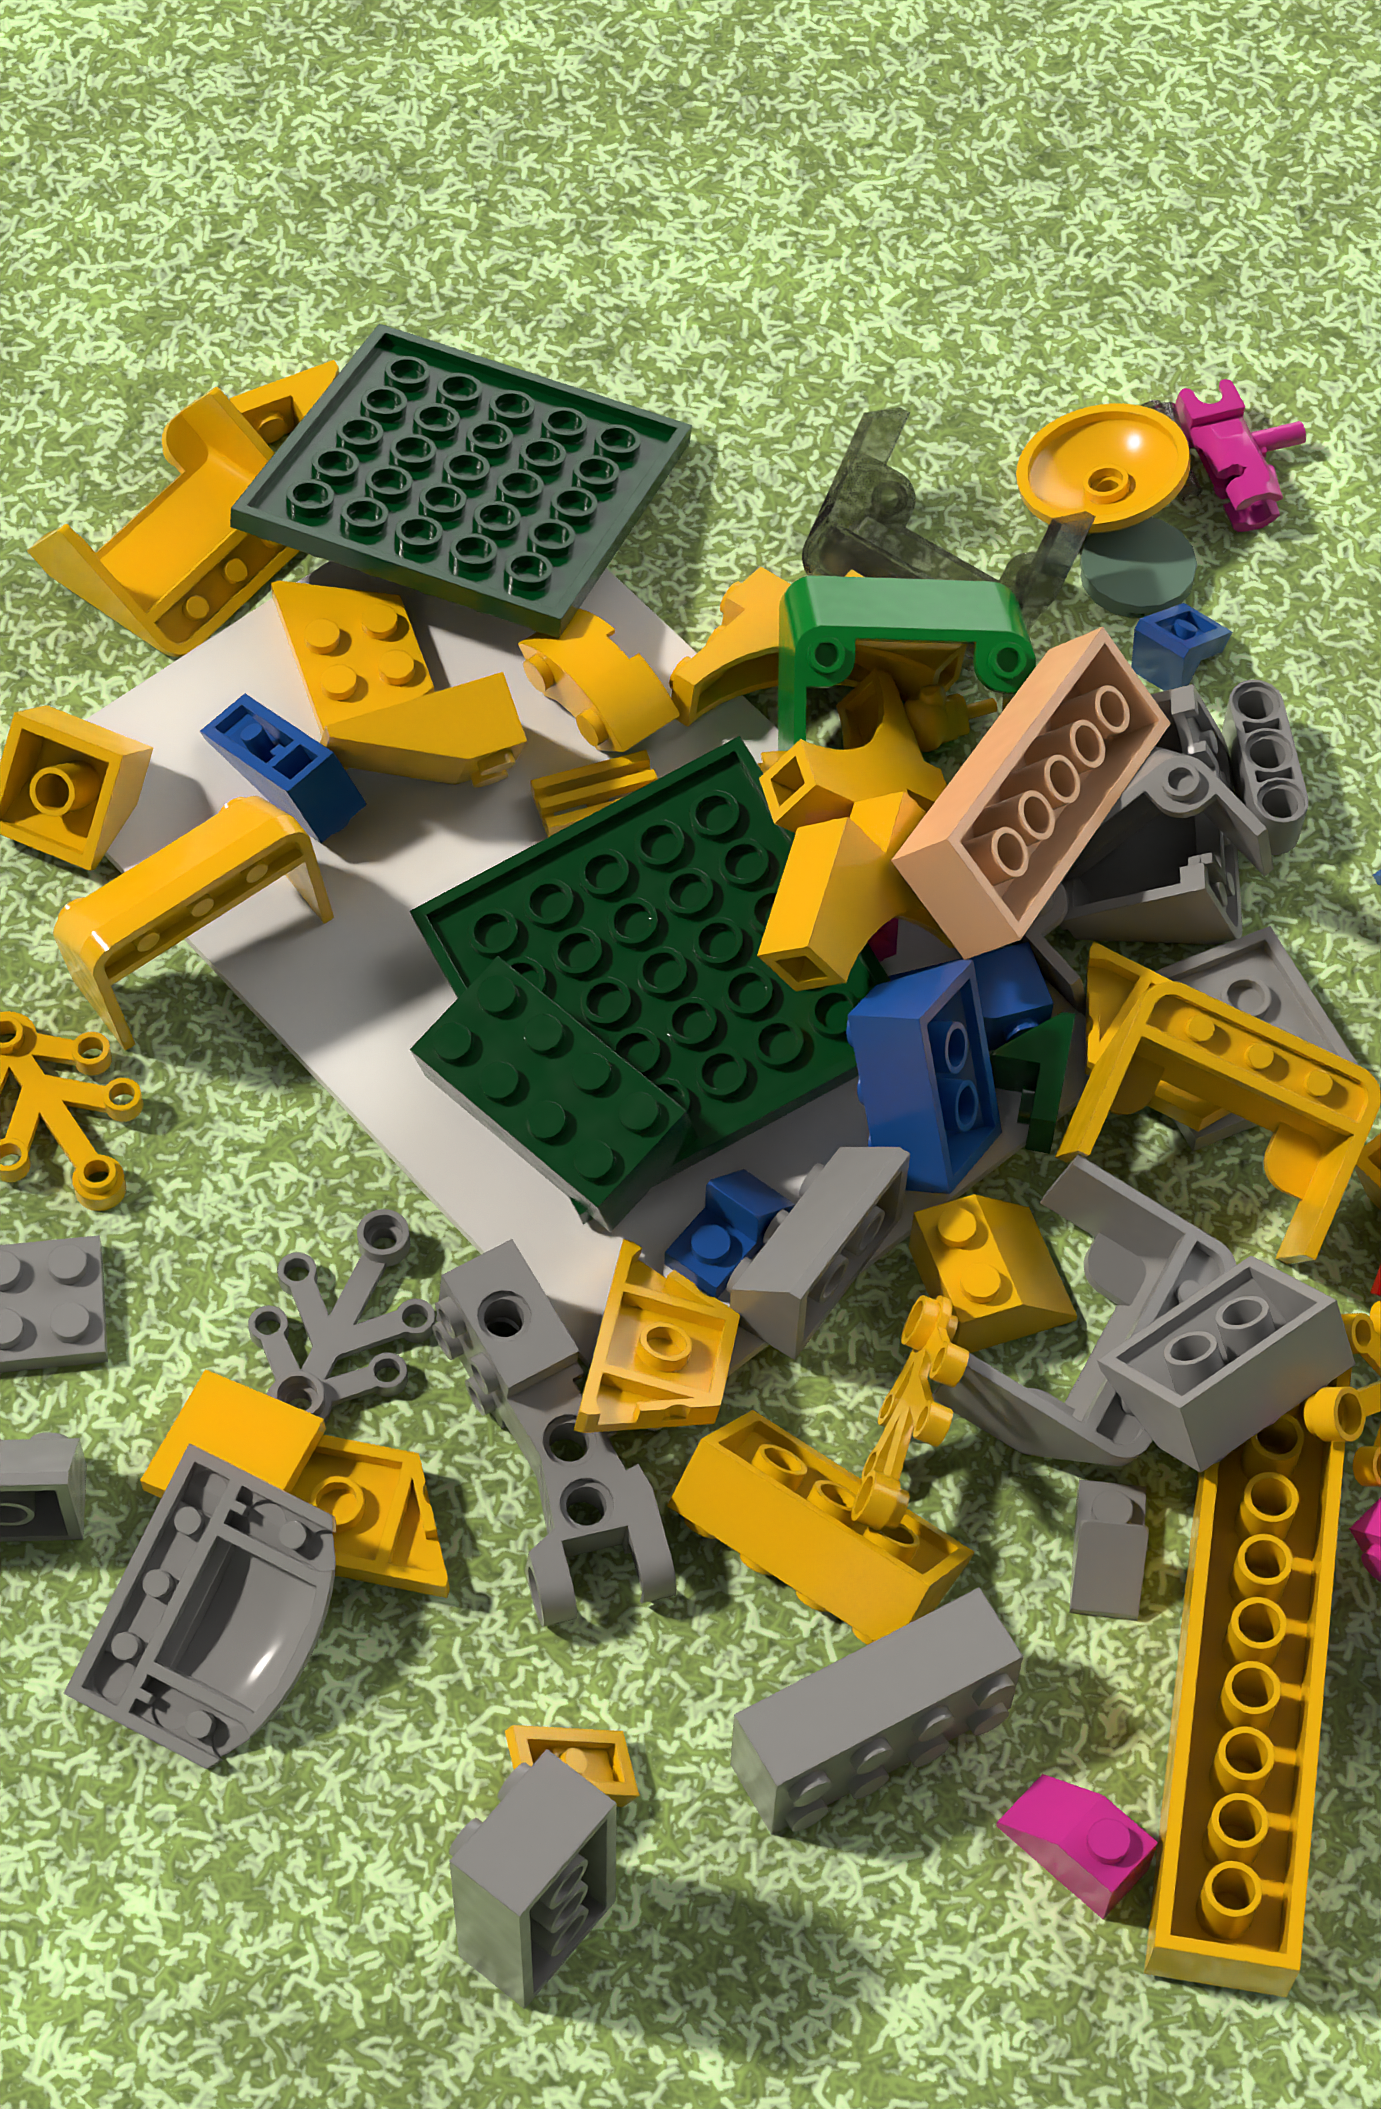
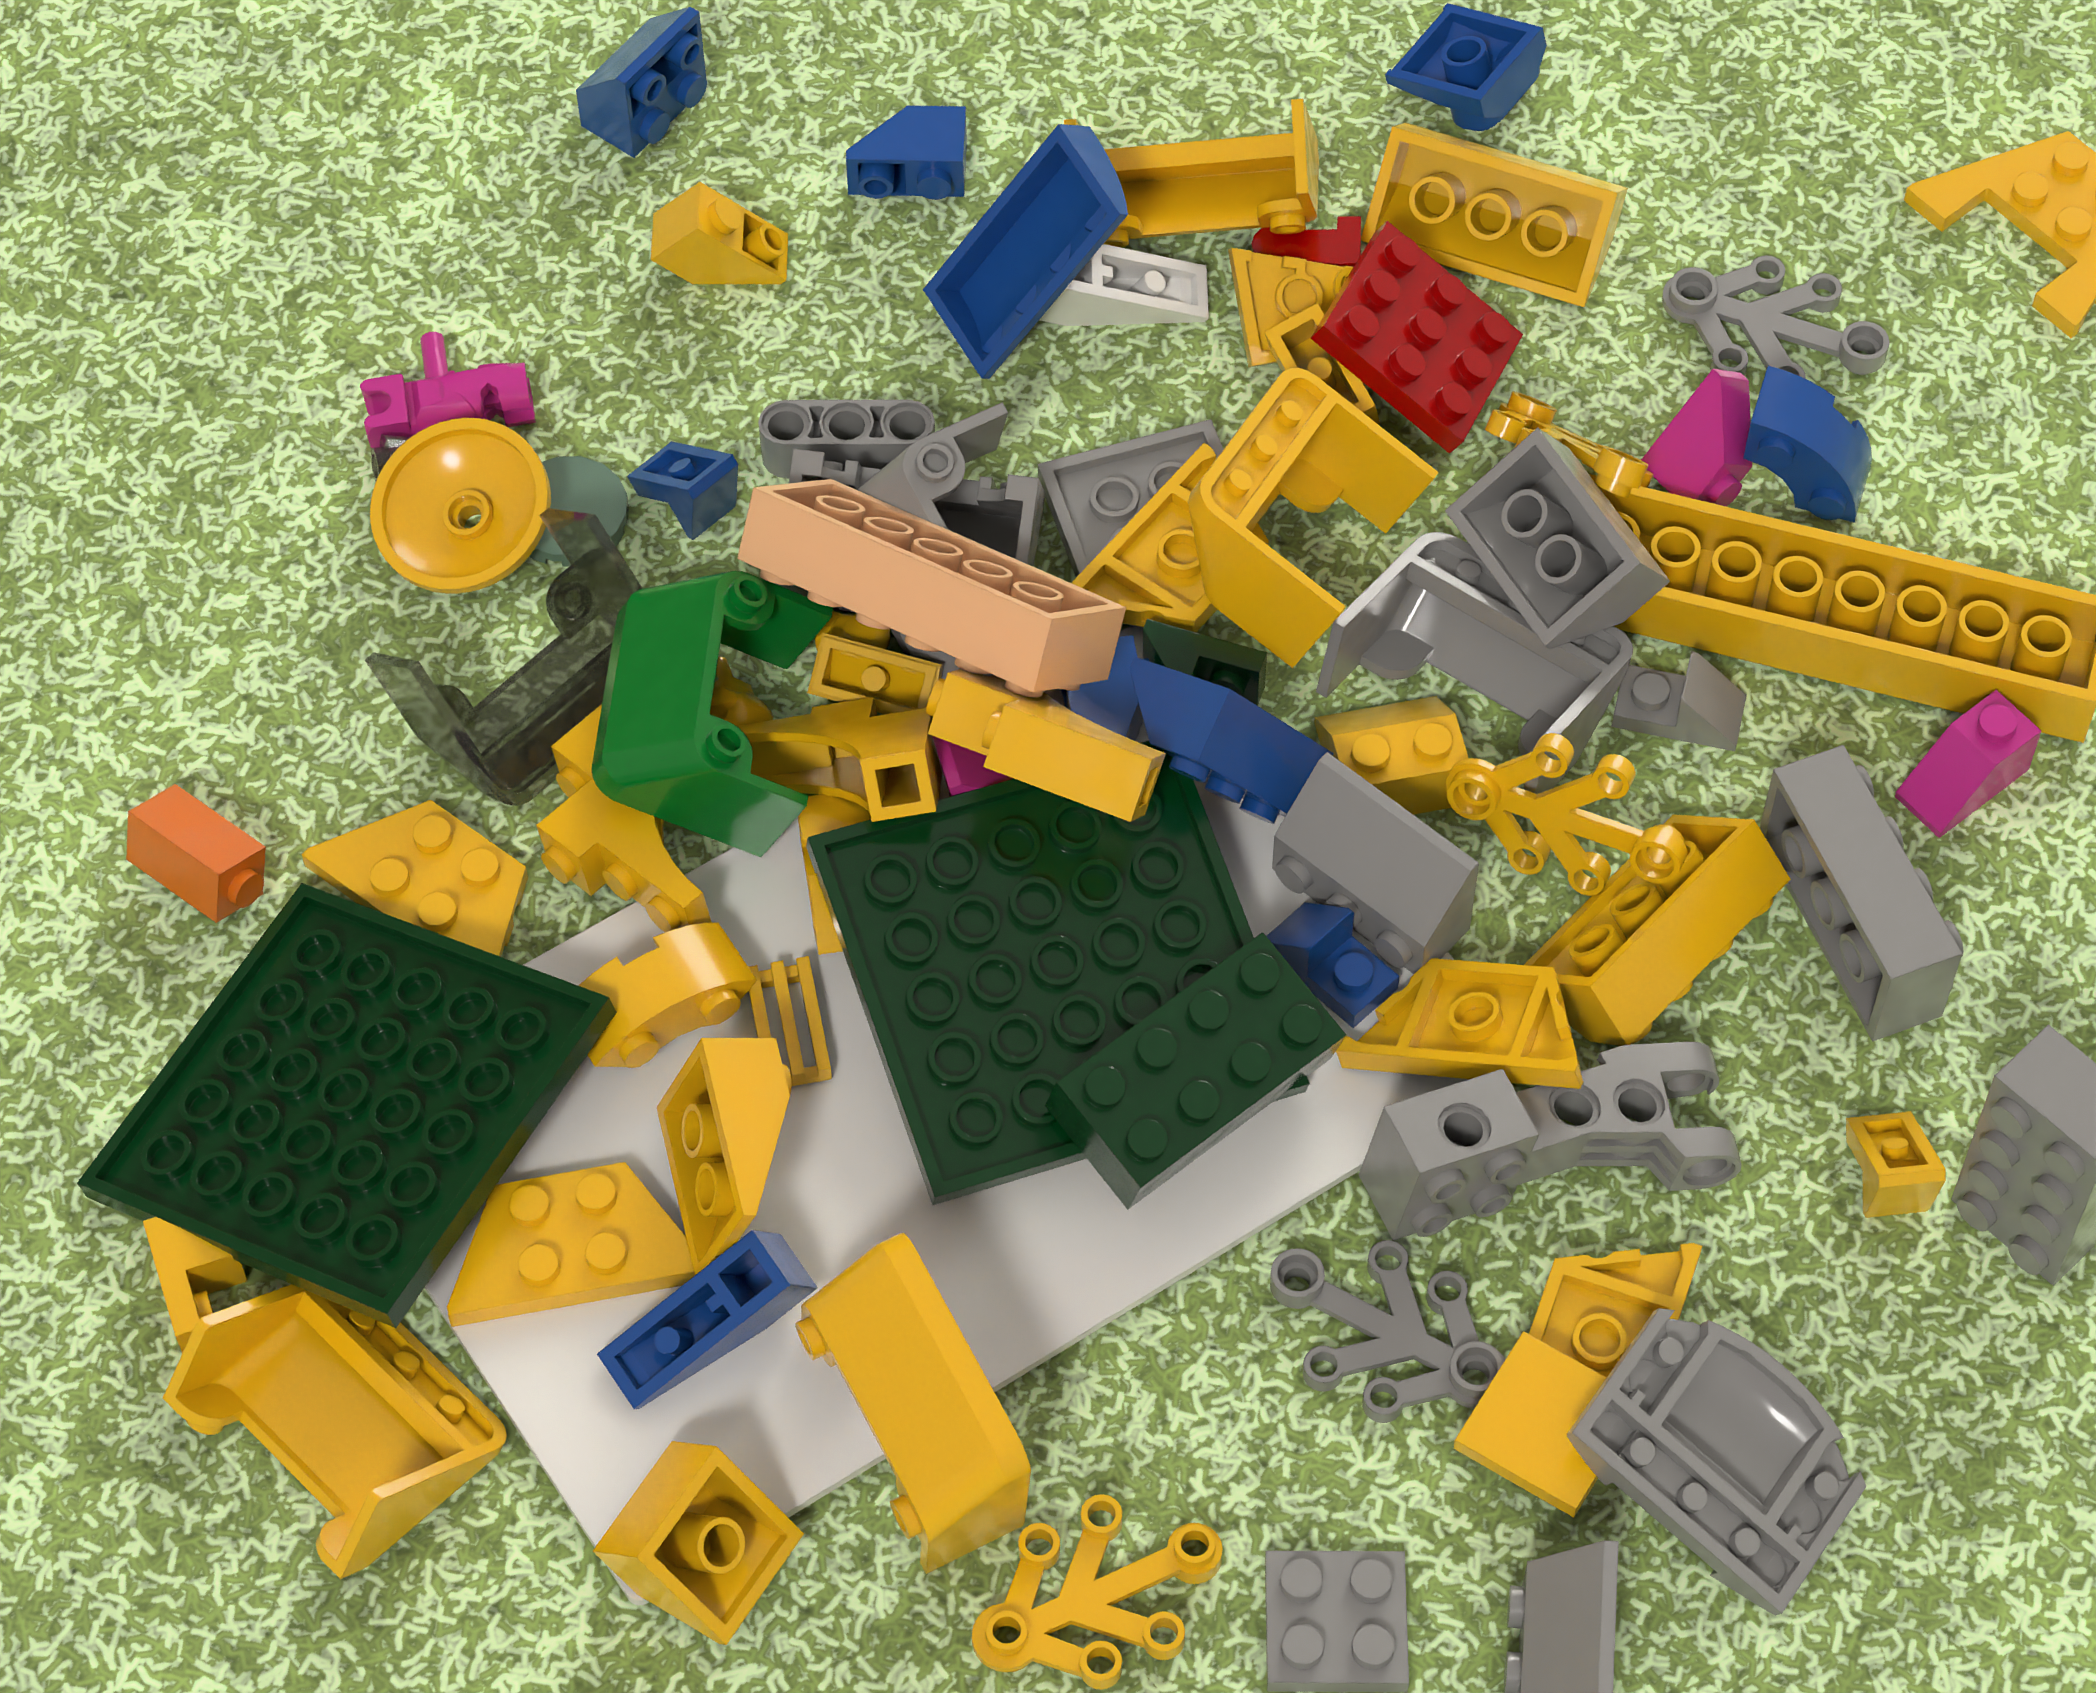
camera: 80 degrees left, 0 degrees up
none -> orange brick [126,784,266,923]
none -> yellow wing [301,800,528,957]

